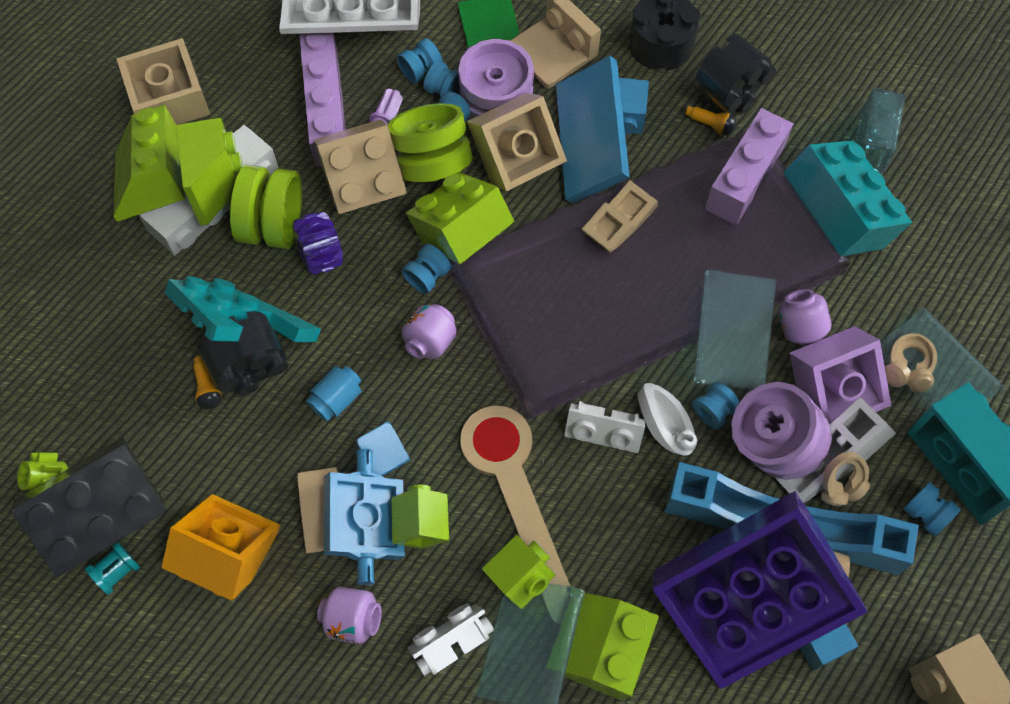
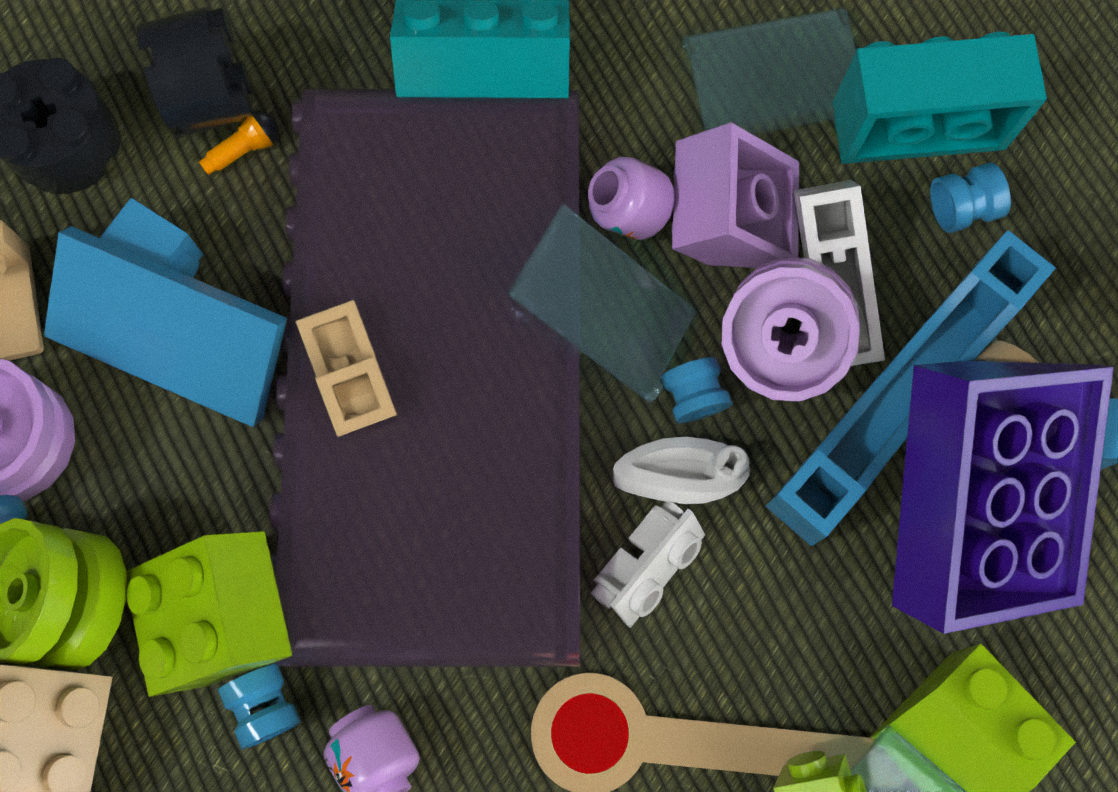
camera: 65 degrees left, 10 degrees up
tan brick [467,93,567,191] -> none
lavender arch [705,108,794,226] -> none
tan piece [821,452,870,506] -> none
tan piece [885,333,937,393] -> none

